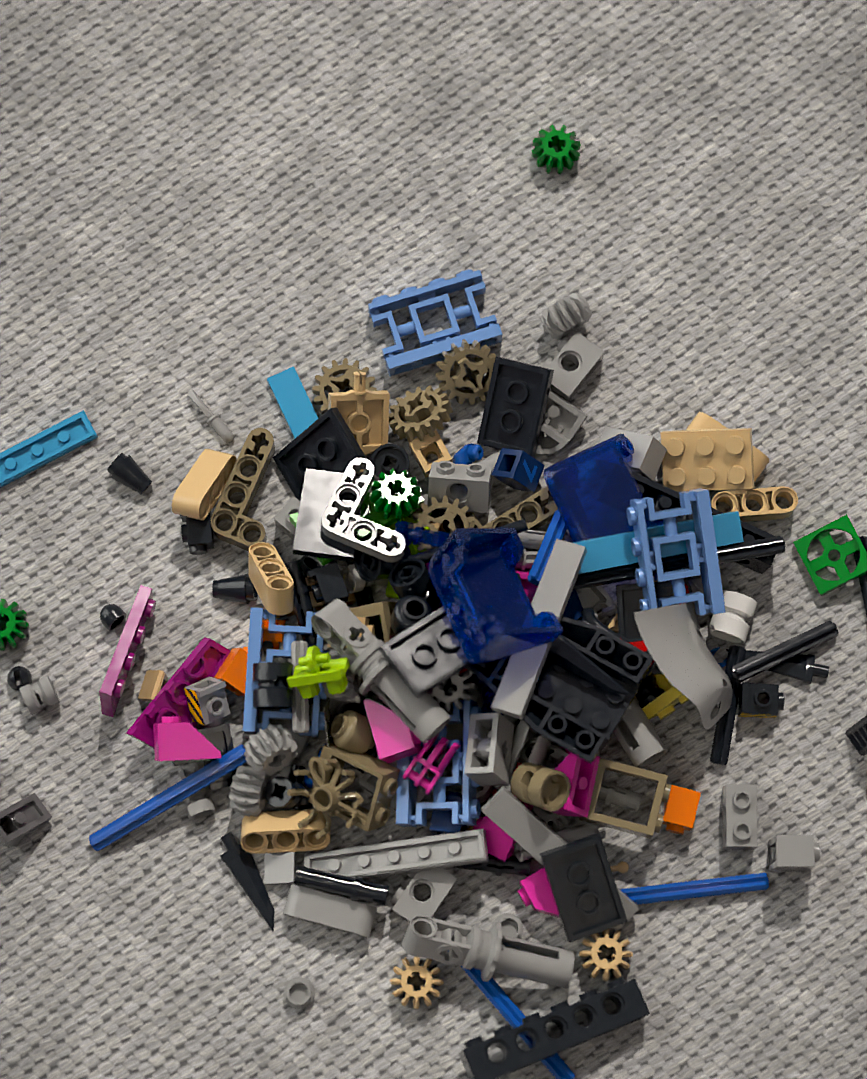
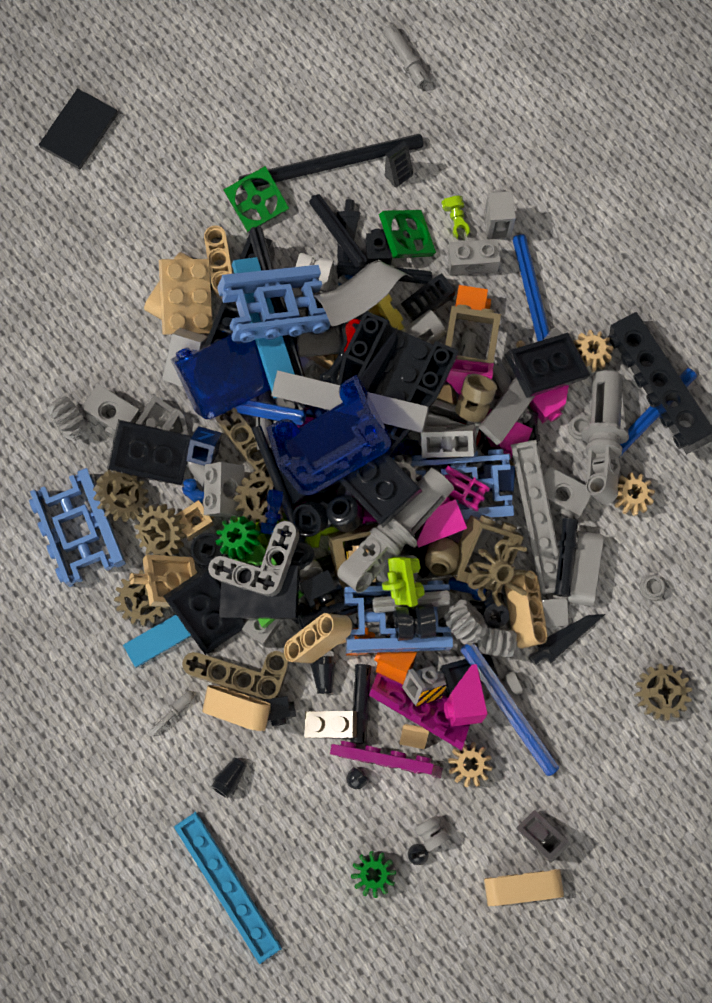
camera: 95 degrees left, 0 degrees up
none -> plate [304,711,357,738]
none -> black pin [350,664,372,744]
none -> green piece [379,210,436,258]
none -> black slope [401,273,455,321]
none -> tan slope [437,384,457,405]
none -> lime piece [441,195,470,239]
none -> tan gear [448,742,493,787]
none -> dark tan gear [634,664,692,721]

